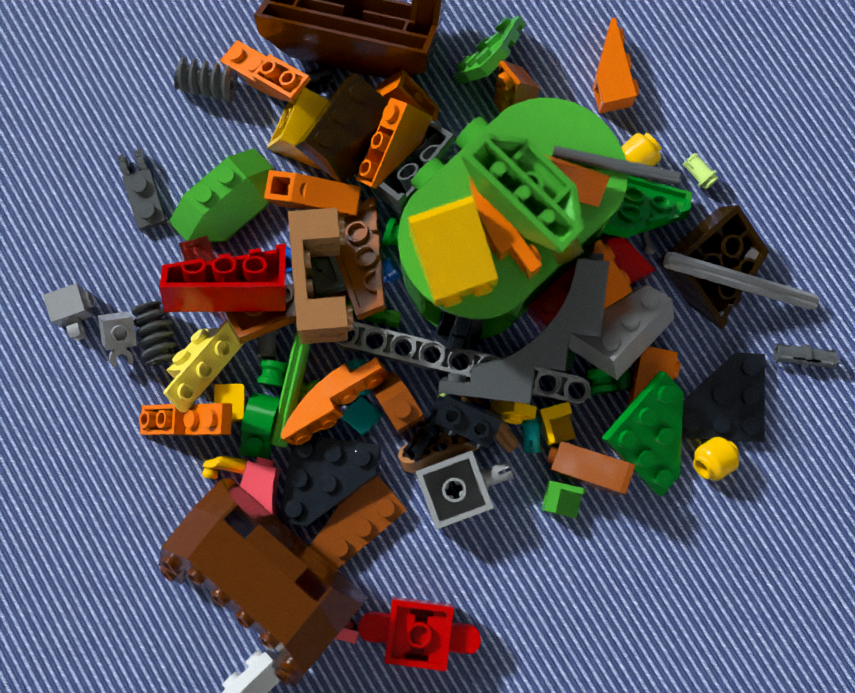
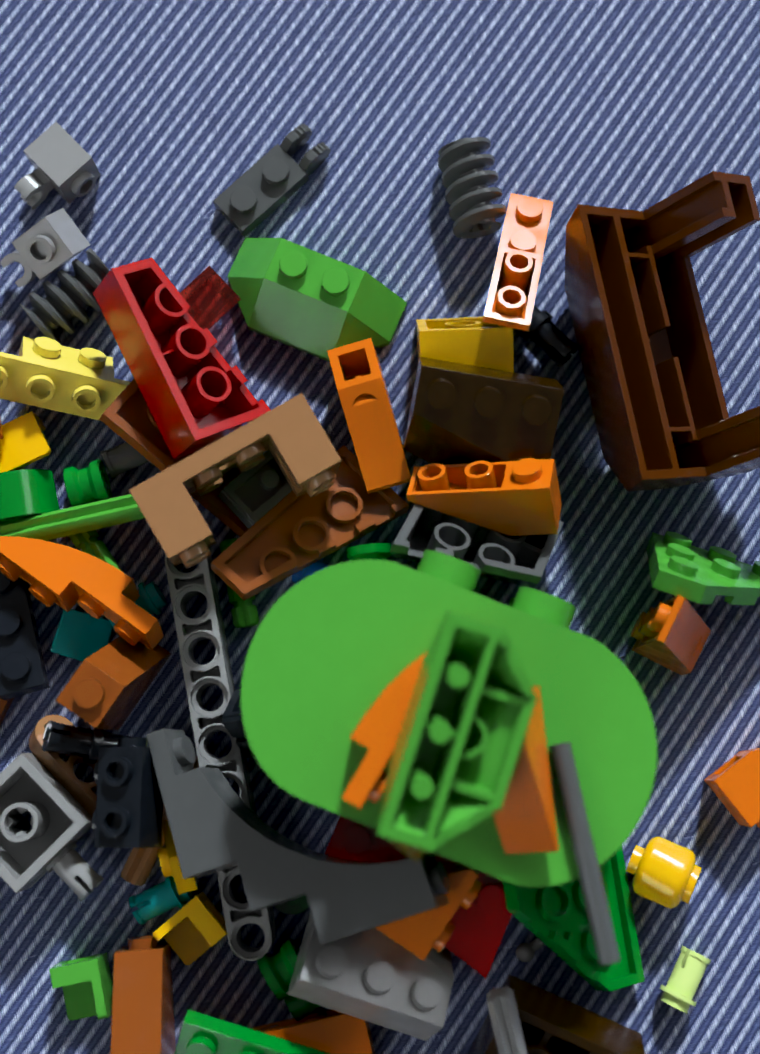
camera: 65 degrees right, 0 degrees up
orange slope [376,69,439,123] -> none
yellow slope [408,196,498,308] -> none

